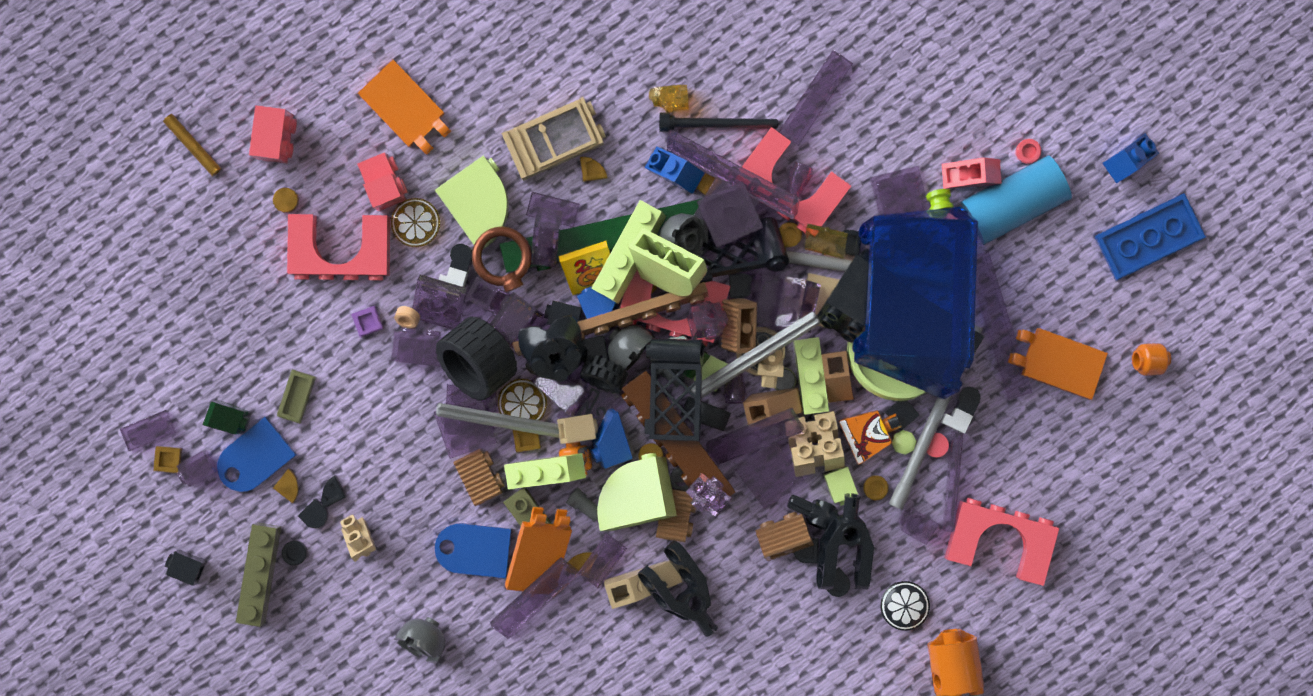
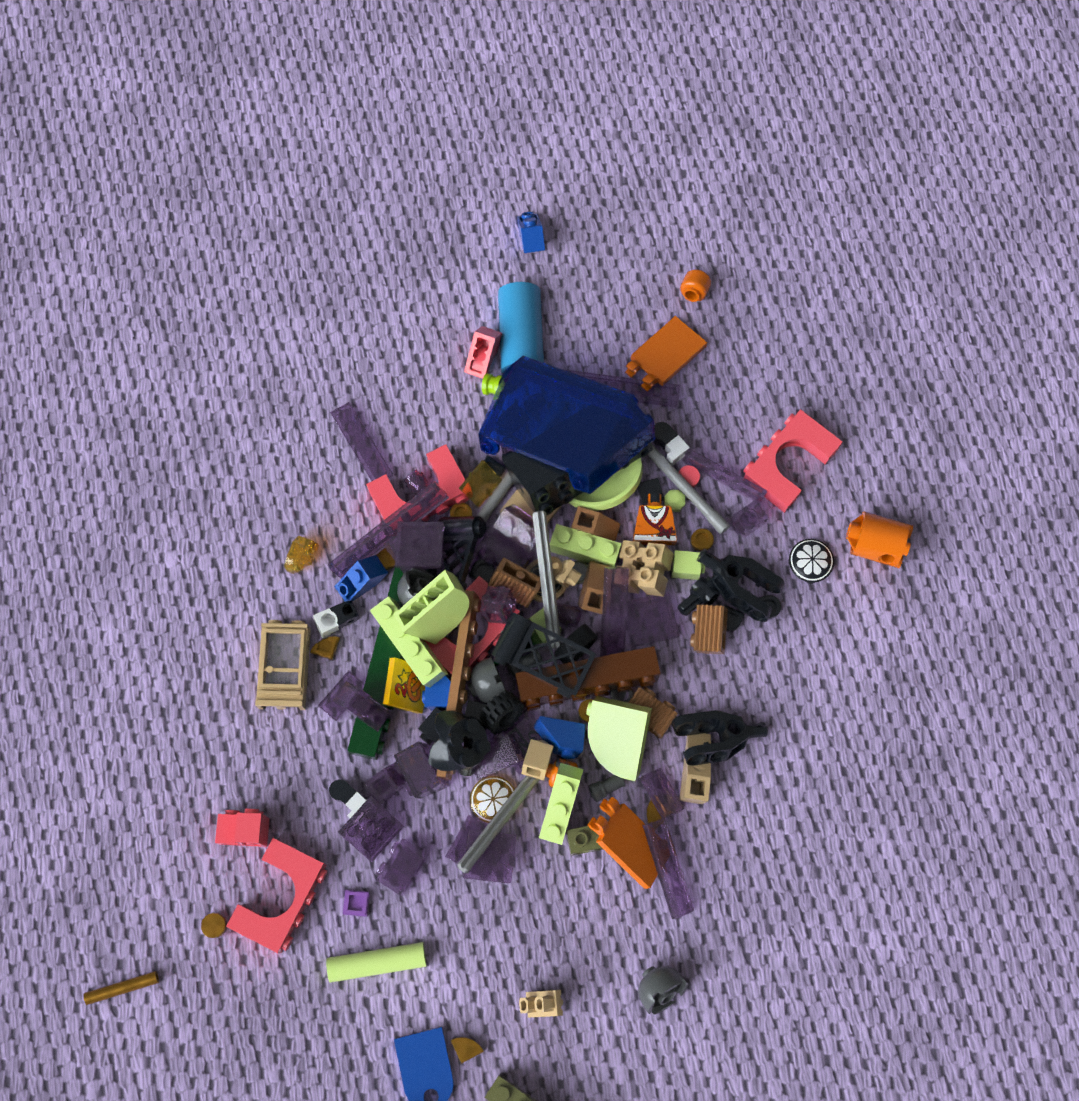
camera: 60 degrees left, 15 degrees down
dark green slope [202,401,250,435] -> none
coral brick [249,105,297,163] -> none
olive tile [277,369,316,424] -> none
black tile [282,540,308,566] -> none
black tile [298,498,328,528] -> none
black tile [321,475,347,508] -> none
orange tile [358,60,451,155] -> none
dish [391,198,440,247] -> none
light nougat tile [394,306,421,329] -> none
yellowish green brick [435,156,509,249] -> none
blue tile [435,523,512,578] -> none
black tyre [436,316,517,400] -> none
medium nougat brick [453,448,505,506] -> none
copper piece [472,226,532,292] -> none
pearl gold tile [513,430,541,452] -> none
black piece [659,112,778,132] -> none
clear purple brick [686,473,732,518] -> none
clear purple plate [869,166,930,226] -> none
coral tile [1015,139,1041,164] -> none
blue tile [1094,193,1206,281] -> none
none -> leg [313,601,360,639]
none -> yellowish green brick [326,942,427,983]

